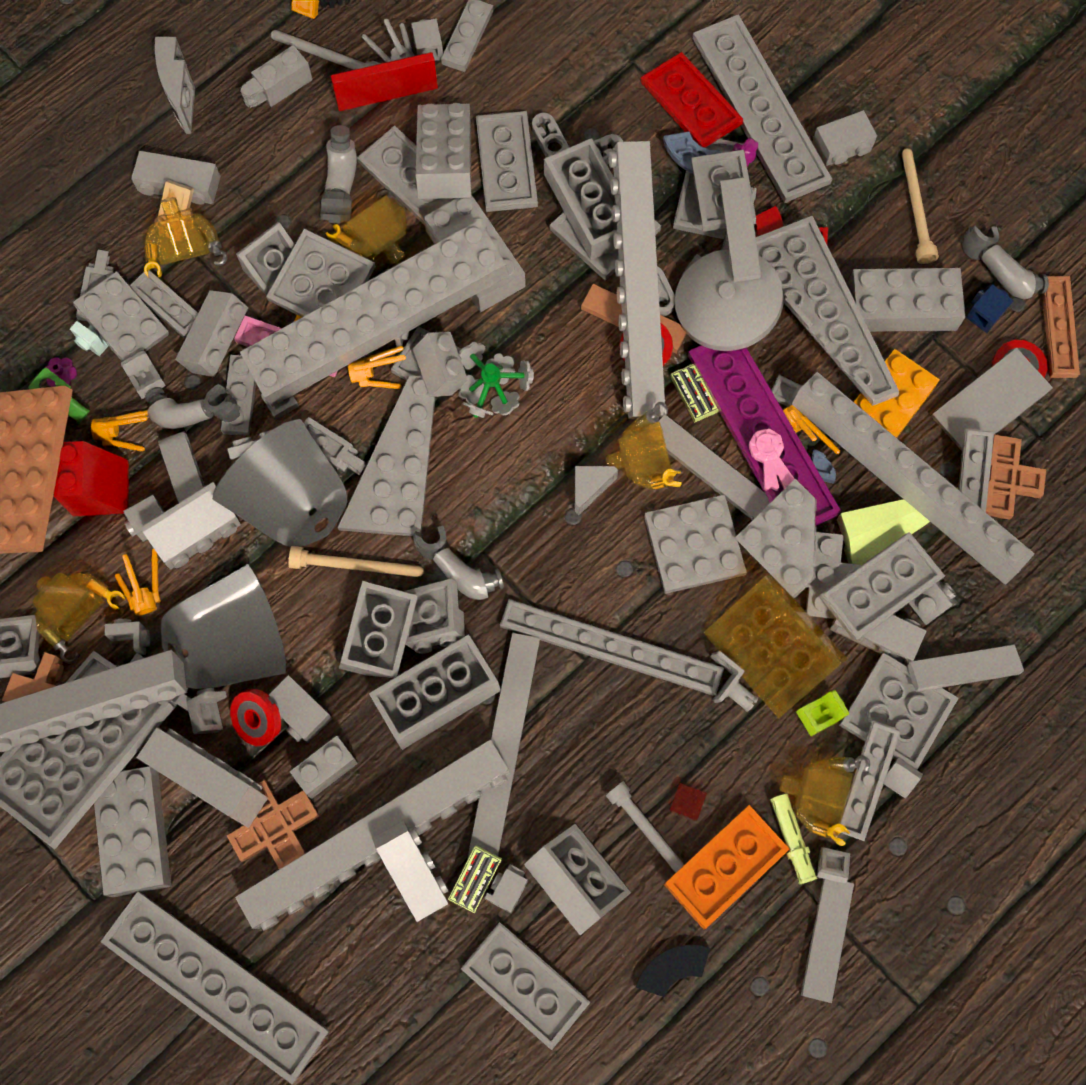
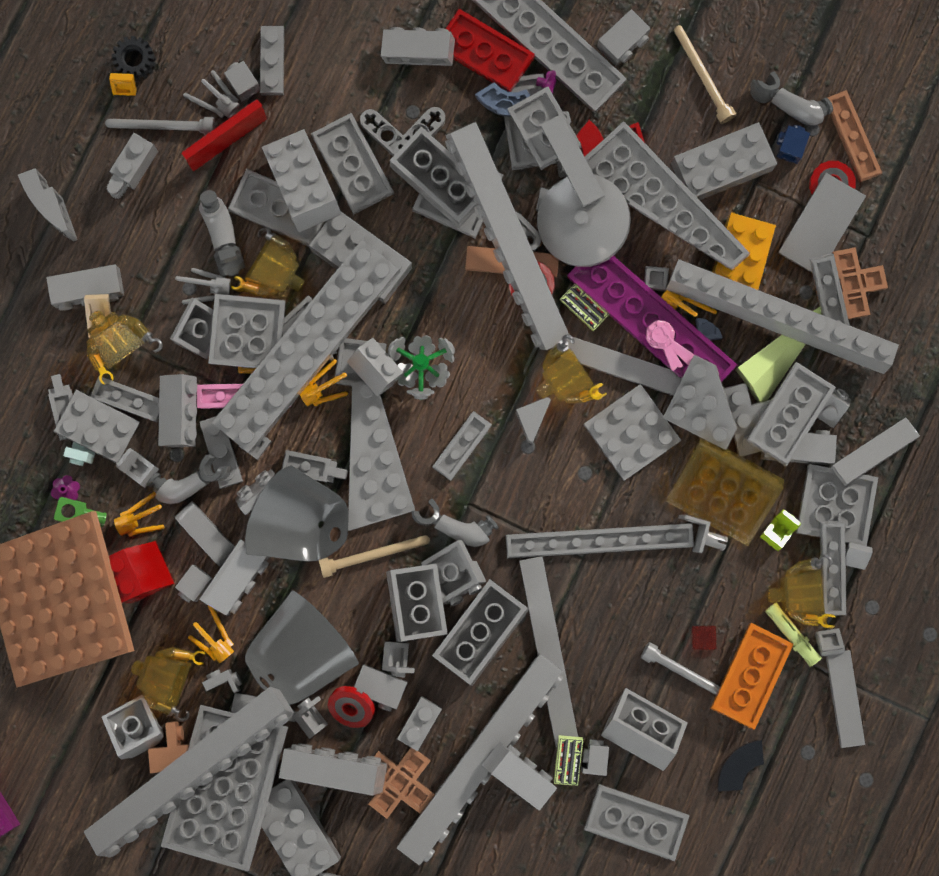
camera: 25 degrees left, 10 degrees up
none -> light grey plant [175,268,231,304]
none -> light grey brick [381,27,455,66]
none -> light grey bracket [382,642,415,677]
none -> light grey tile [432,411,492,481]

